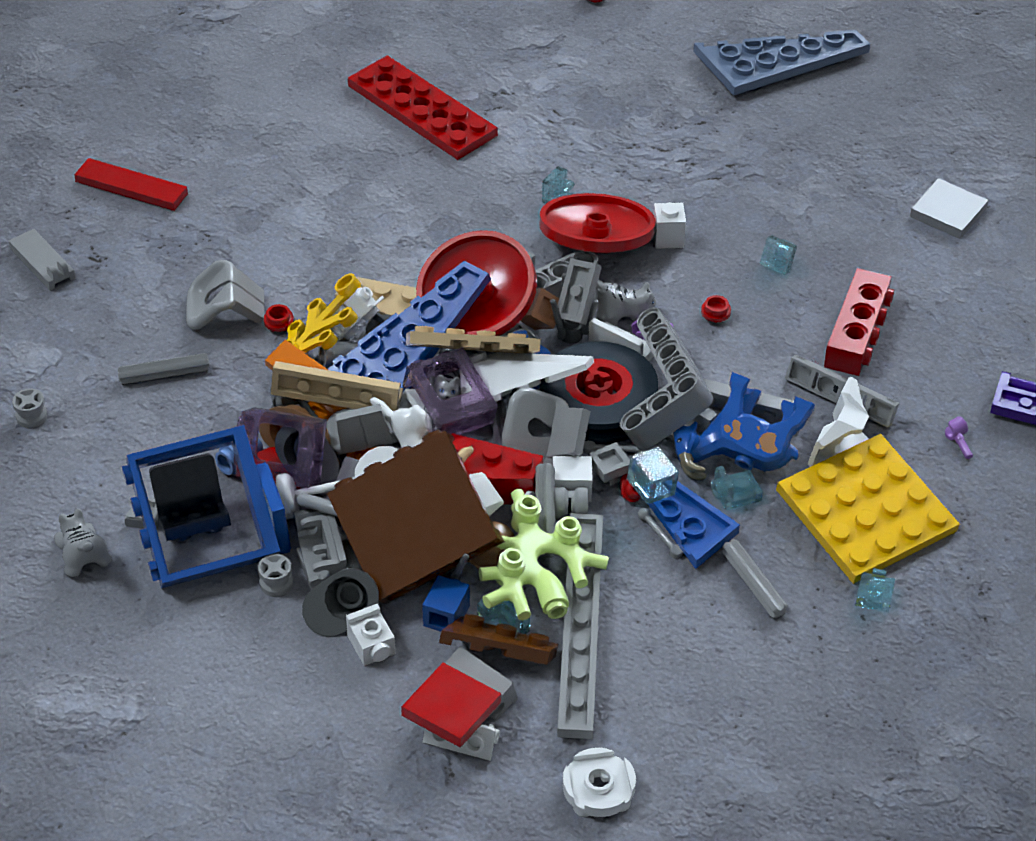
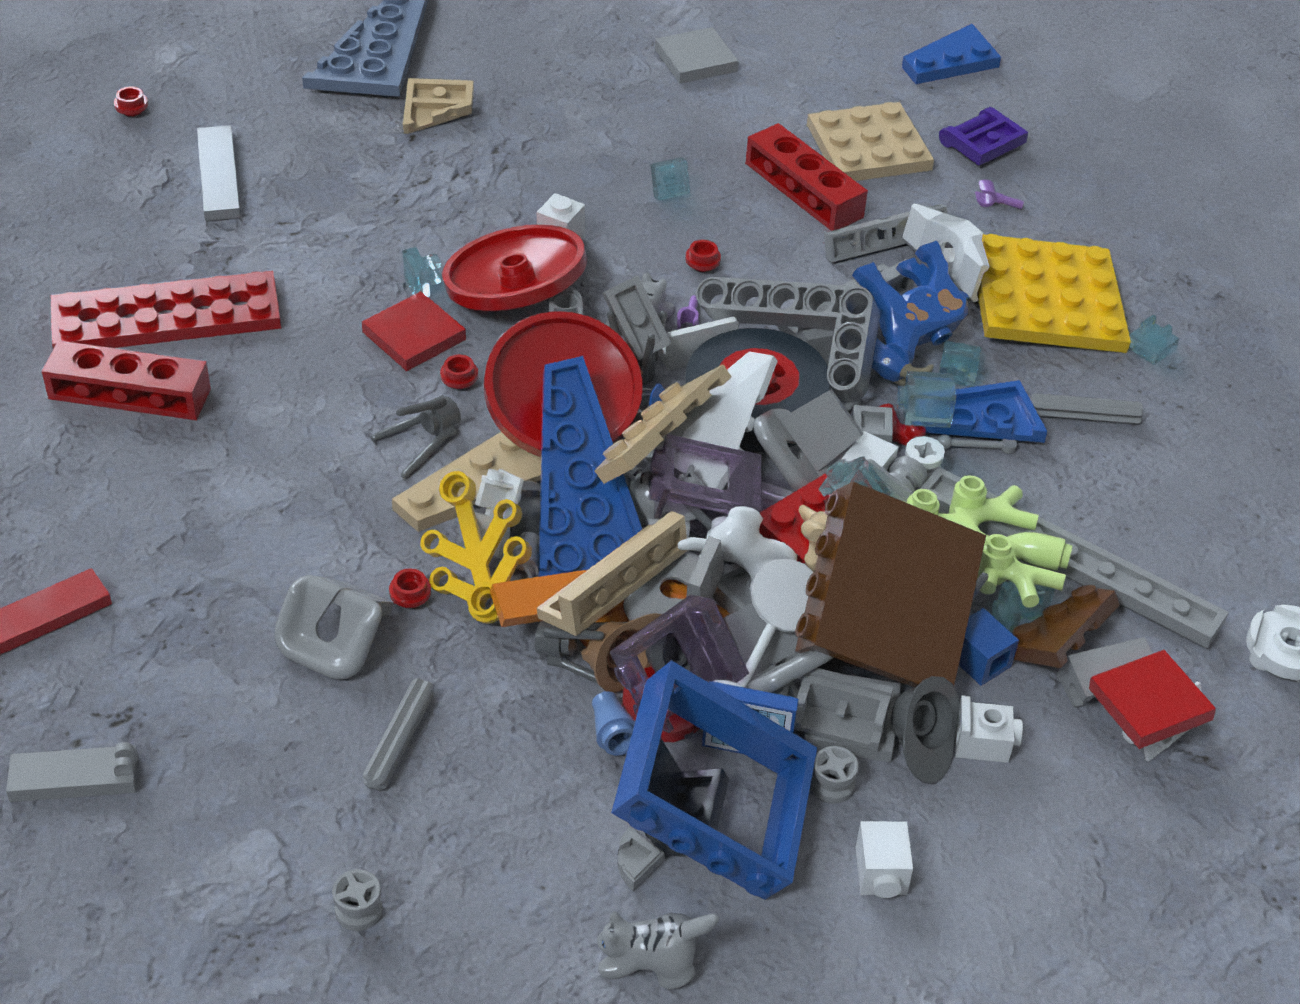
camera: 60 degrees left, 0 degrees up
none -> red brick [41,340,211,421]
none -> tile [197,125,240,221]
none -> red tile [362,291,466,371]
none -> dark grey plant [371,395,461,478]
none -> tan wing [403,78,474,134]
none -> tan plate [807,102,934,181]
none -> clear light blue bracket [818,456,891,496]
none -> white brick [855,821,913,898]
none -> white wheel [905,436,945,479]

